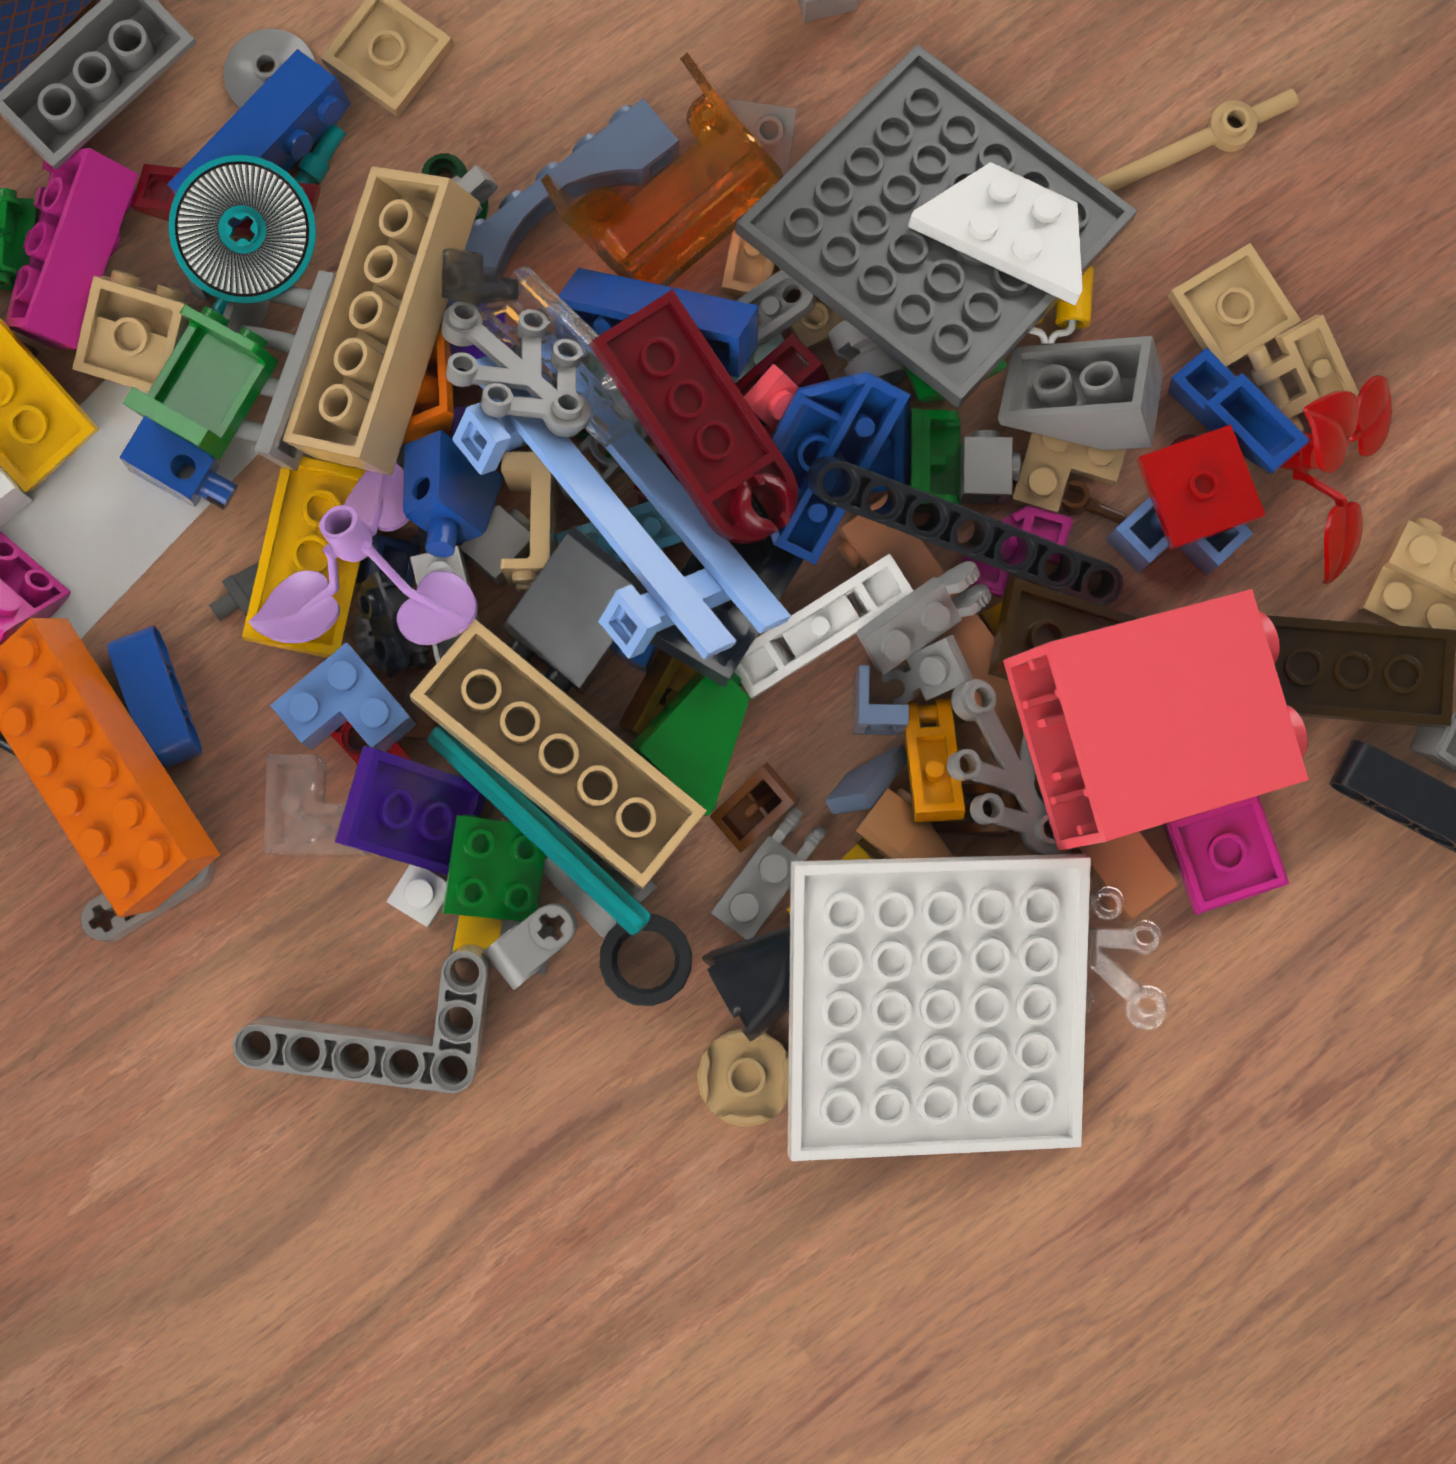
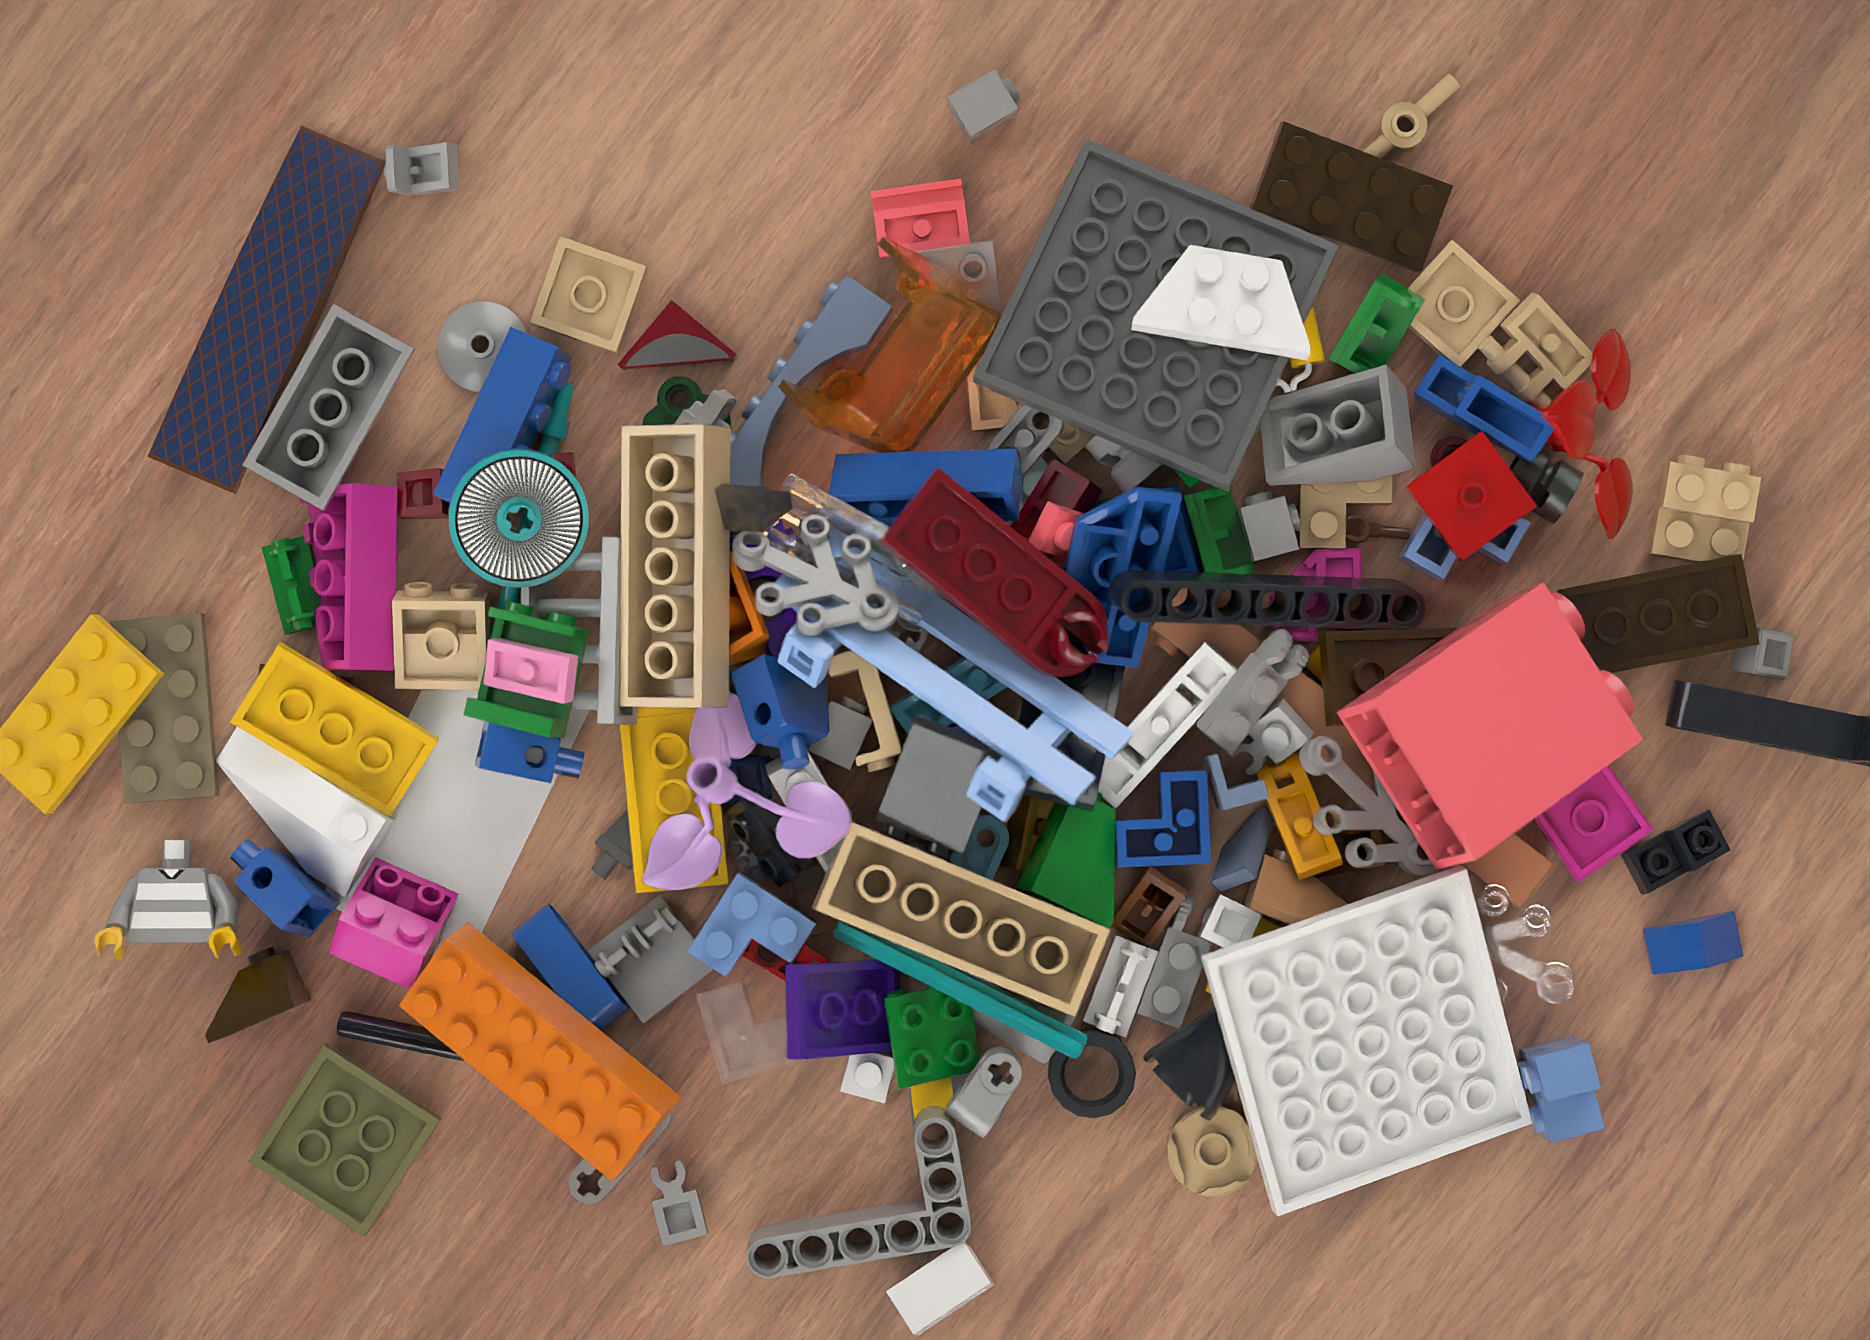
camera: 10 degrees left, 5 degrees up
none -> bright pink plate [483,637,578,704]
none -> light grey hinge [588,895,713,1024]
none -> tile [617,300,737,371]
none -> light grey plate [651,1159,709,1246]
none -> coral plate [870,179,970,259]
none -> white hinge [886,1241,995,1335]
none -> medium azure plate [949,815,1009,880]
none -> white hinge [1083,935,1158,1037]
none -> blue brick [1115,770,1211,867]
none -> white tile [1200,894,1262,948]
none -> dark brown plate [1249,121,1453,272]
none -> green hinge [1328,273,1426,373]
none -> pearl dark grey wheel [1509,449,1584,524]
none -> medium blue brick [1517,1035,1605,1143]
none -> black slope [1621,809,1731,895]
none -> blue slope [1643,911,1743,975]

